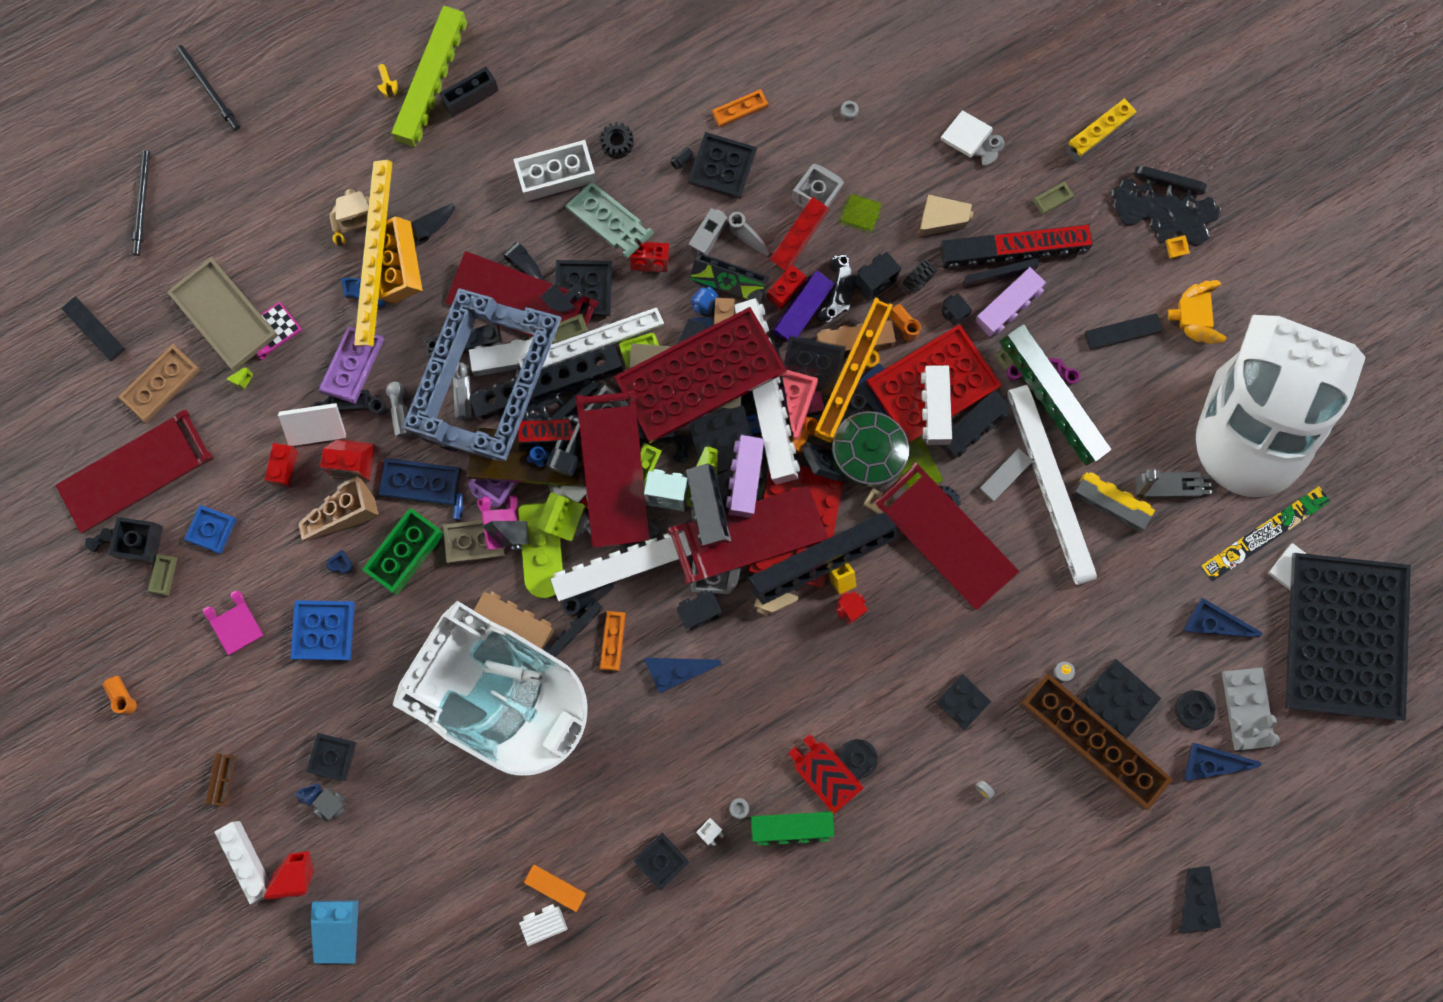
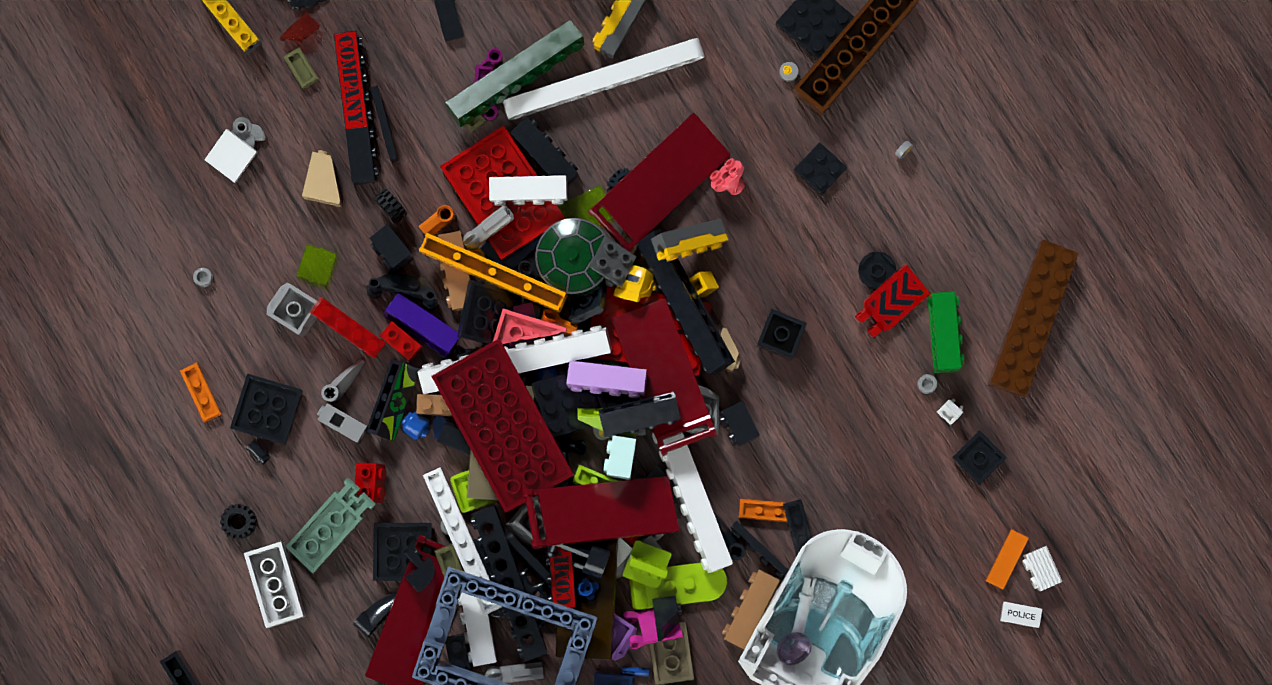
camera: 90 degrees left, 5 degrees up
dark blue wing [644,658,722,693] -> none
red brick [835,590,868,625] -> none
black brick [941,293,972,326] -> none
lavender brick [975,267,1046,337] -> none
light grey tile [979,448,1032,502] -> none
none -> clear red slope [280,12,320,43]
none -> light grey piece [463,205,514,250]
none -> dark grey hinge [589,236,636,288]
none -> yellow helmet [613,265,656,302]
none -> piece [651,219,728,262]
none -> coral plate [710,158,745,195]
none -> black brick [756,309,807,361]
none -> clear purple piece [776,632,812,665]
none -> black tile [783,499,812,557]
none -> reddish brown brick [987,240,1079,398]
none -> white tile [1000,602,1042,628]

